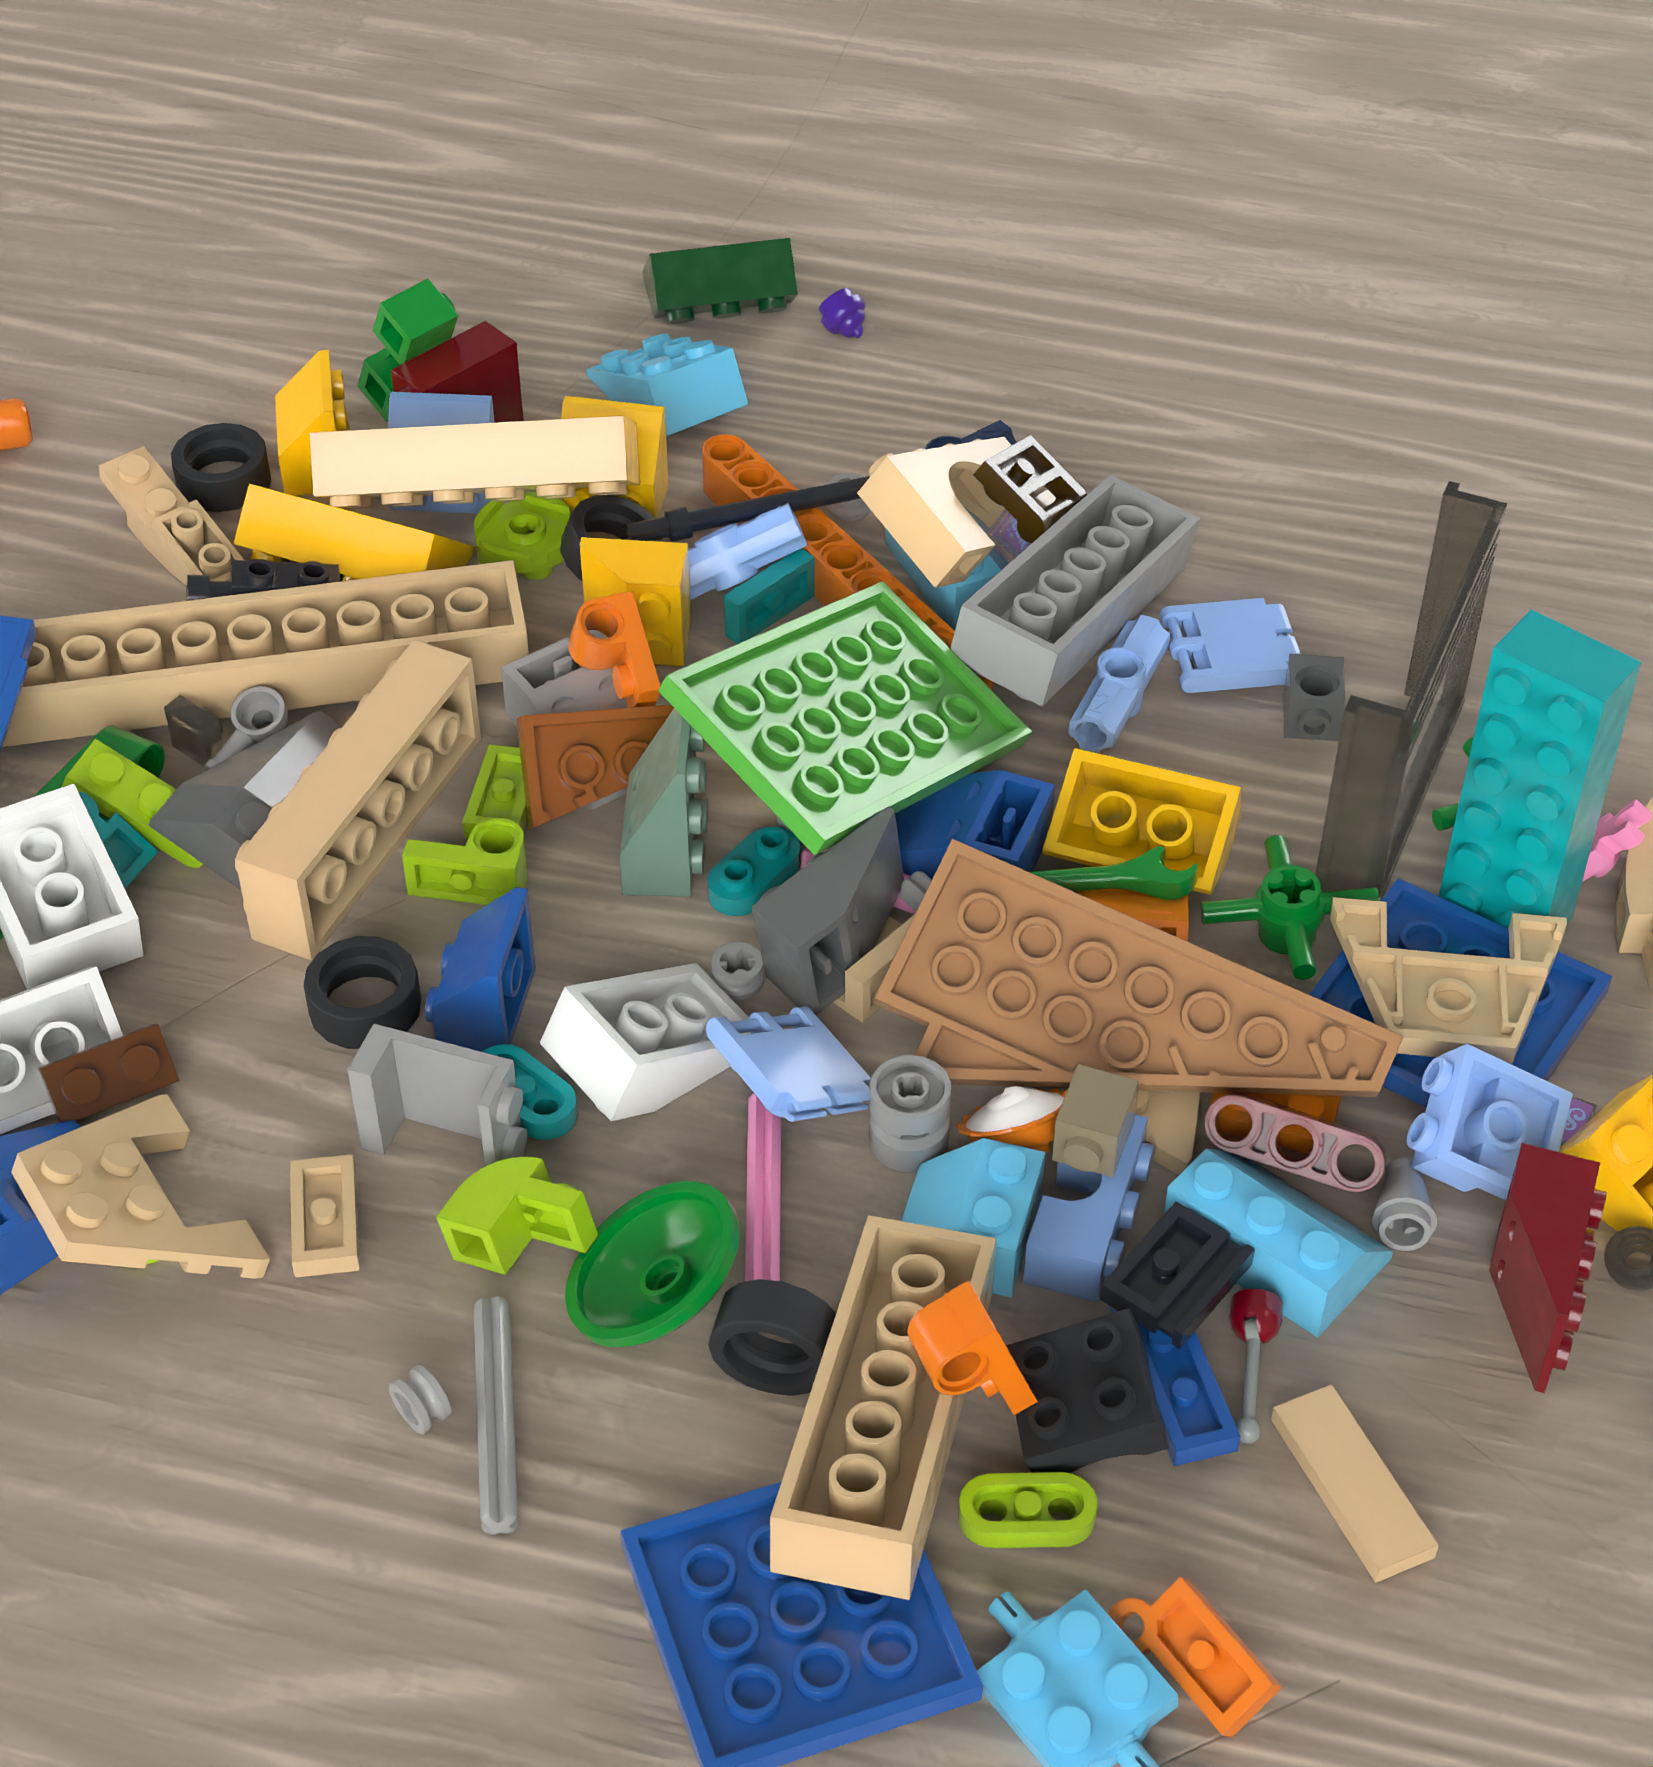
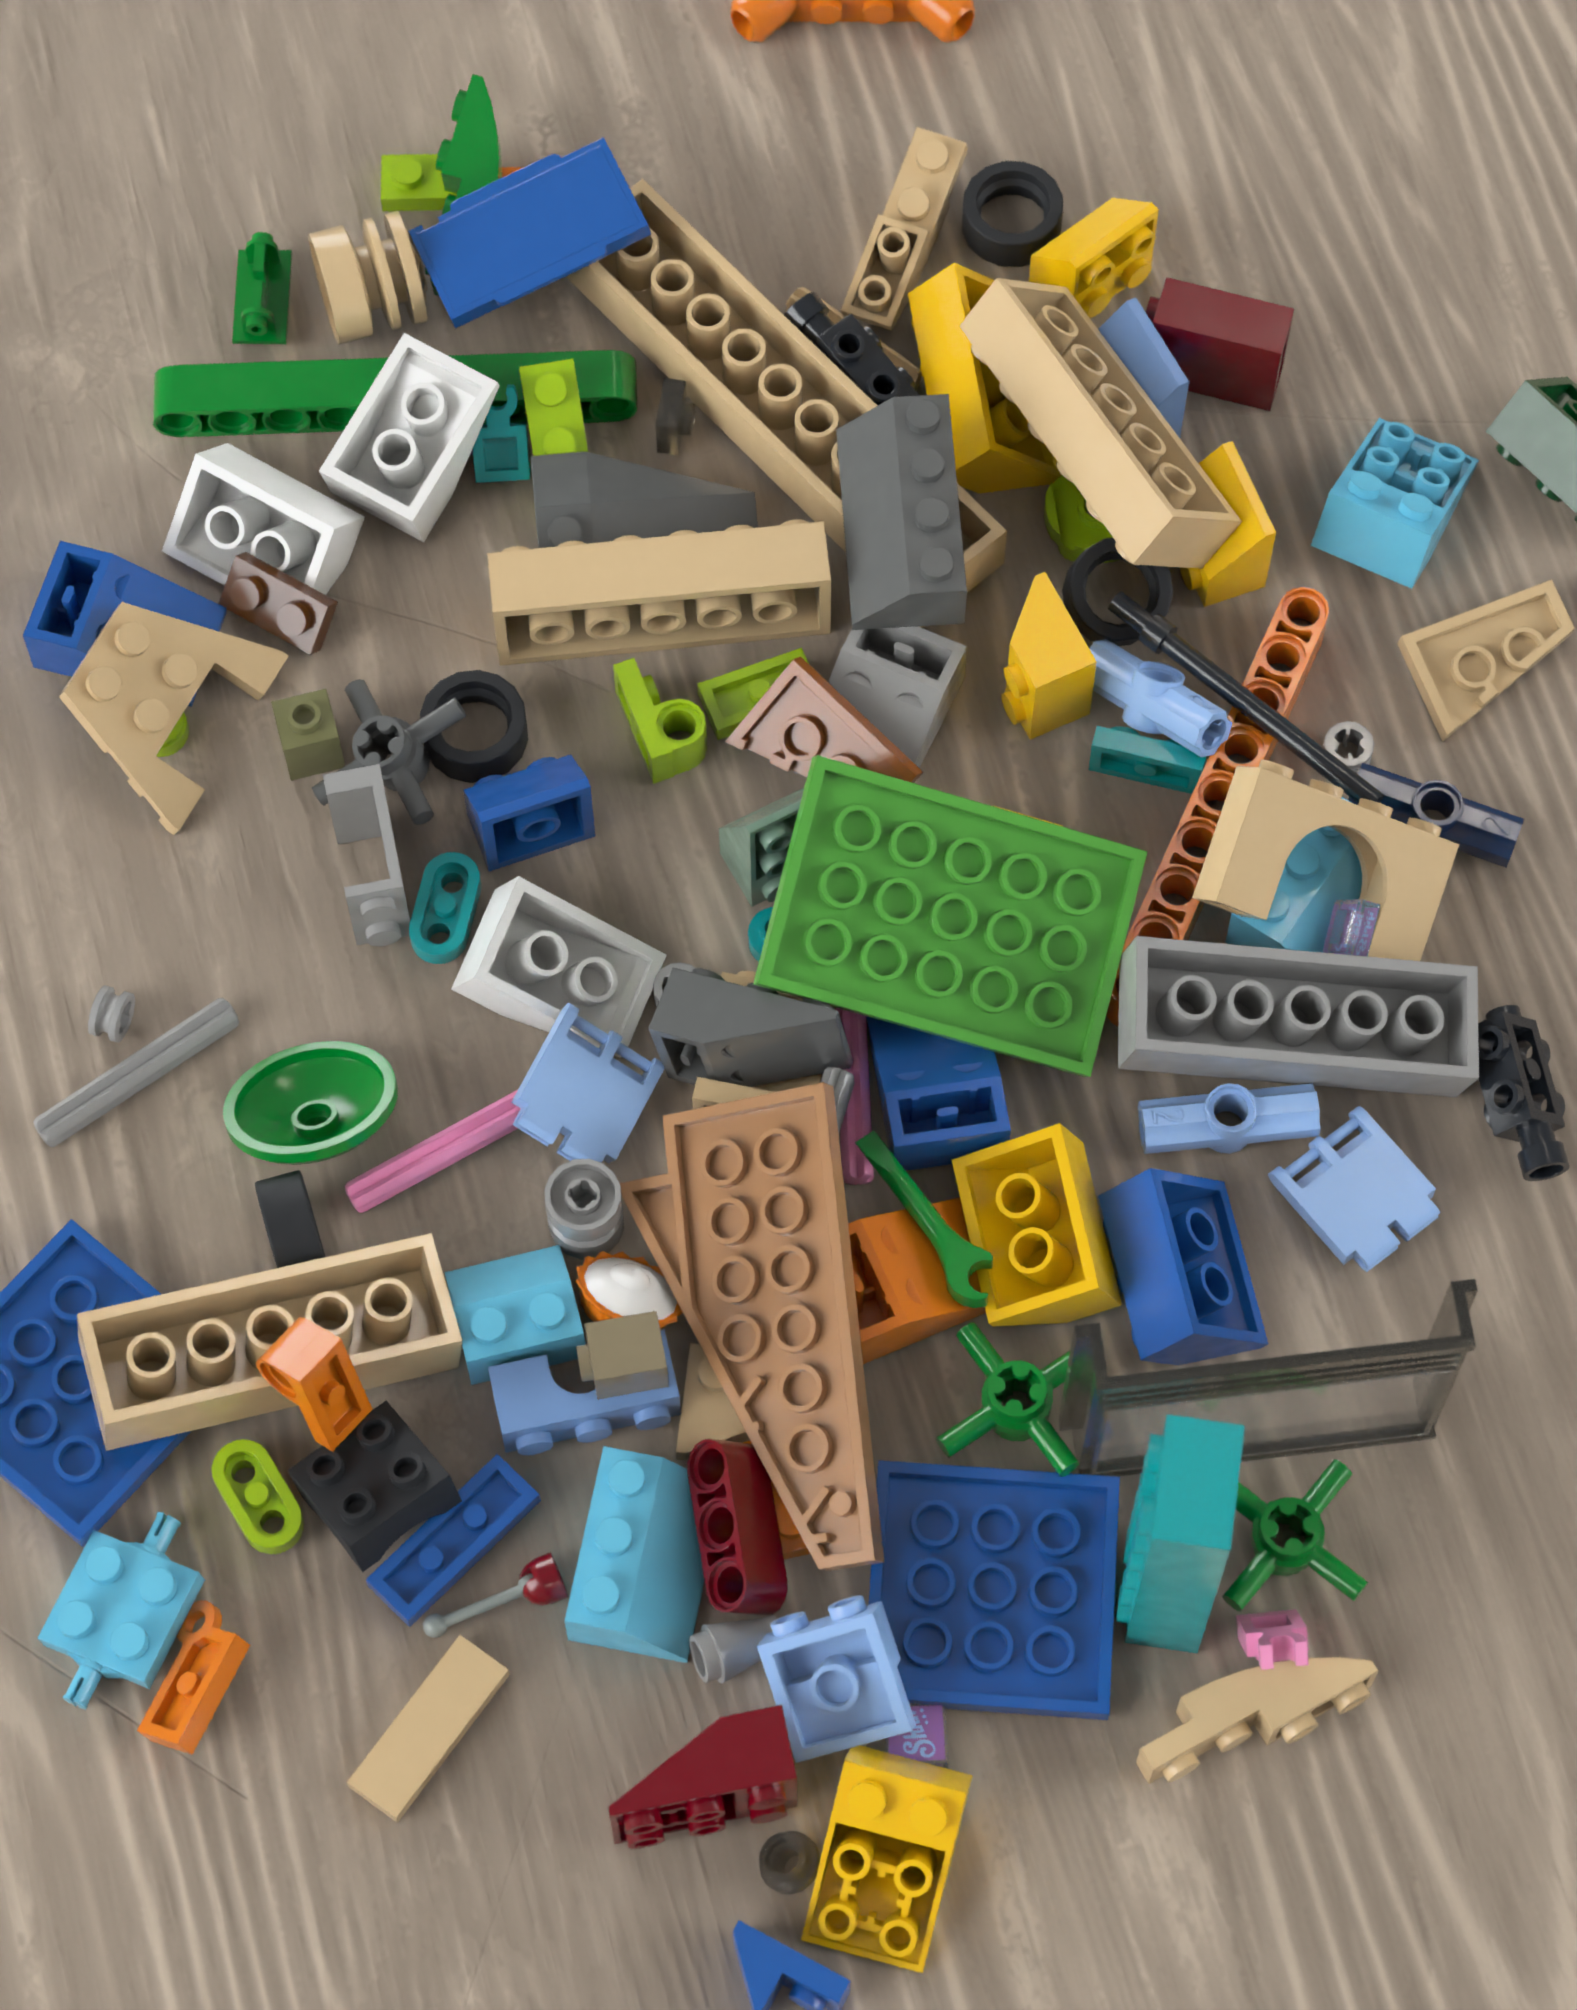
camera: 60 degrees right, 20 degrees up
light grey bar [204,686,288,770] -> none
tan plate [290,1154,360,1278] -> none
green arch [357,278,459,422] -> none
lime brick [436,1157,598,1275] -> none
orange plate [568,591,660,708] -> none
dark brown plate [973,435,1087,543] -> none
black plate [1100,1202,1255,1349] -> none
dark grey brick [1283,654,1346,741] -> none
tan wing [1330,897,1567,1064] -> none
none -> olive brick [271,688,345,781]
none -> dark grey bar [312,679,466,825]
none -> dark grey slope [836,394,967,630]
none -> blue slope [1098,1168,1269,1366]
none -> tan wing [1397,580,1575,742]
none -> black brick [1478,1005,1570,1181]

